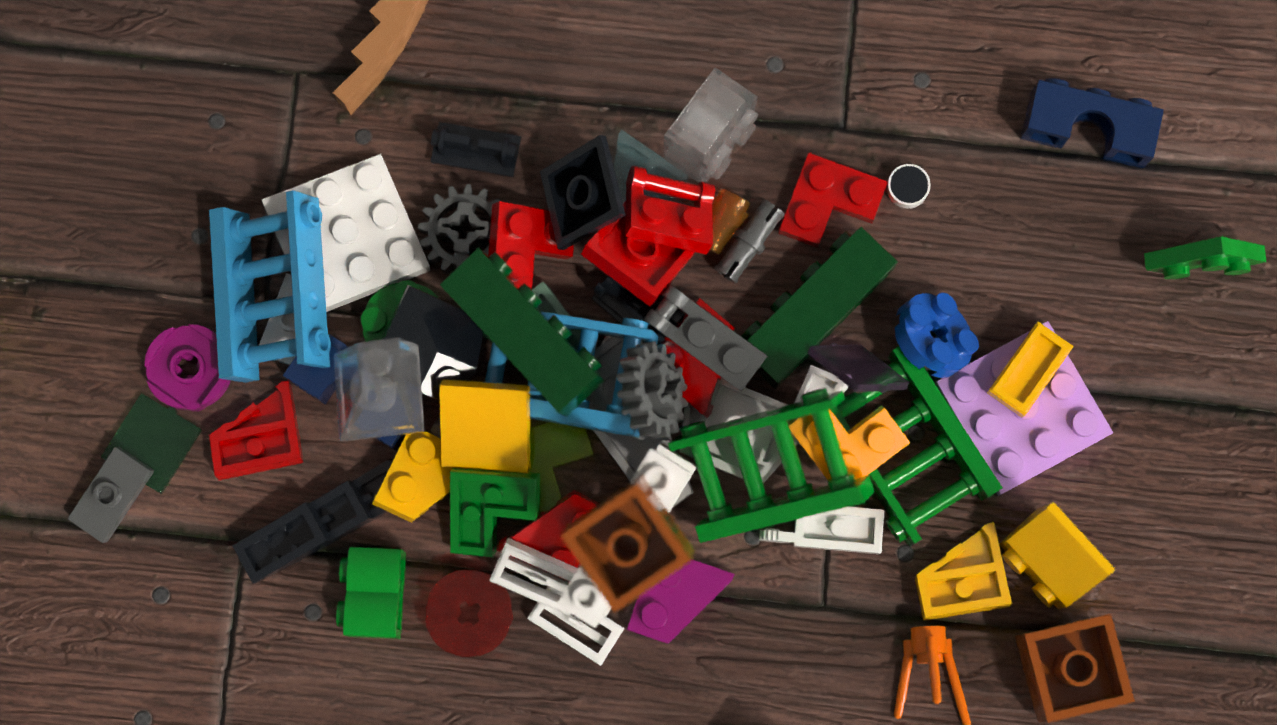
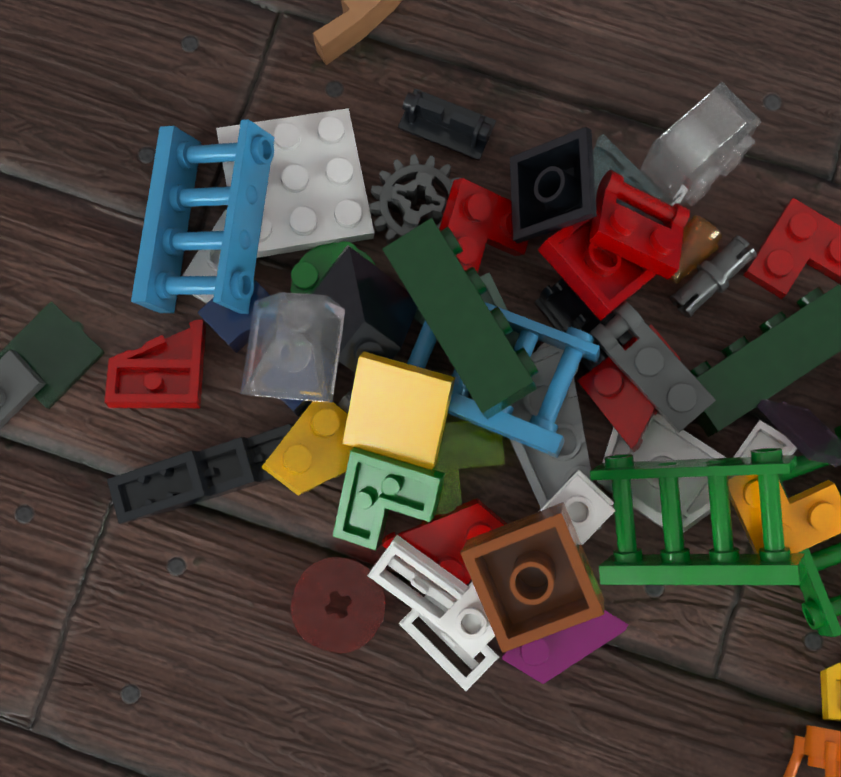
camera: 15 degrees right, 0 degrees up
magenta plate [144,324,231,412] -> none
green brick [336,547,406,639] -> none
dark grey gear [616,342,688,440] -> none
white hinge [759,507,884,554] -> none

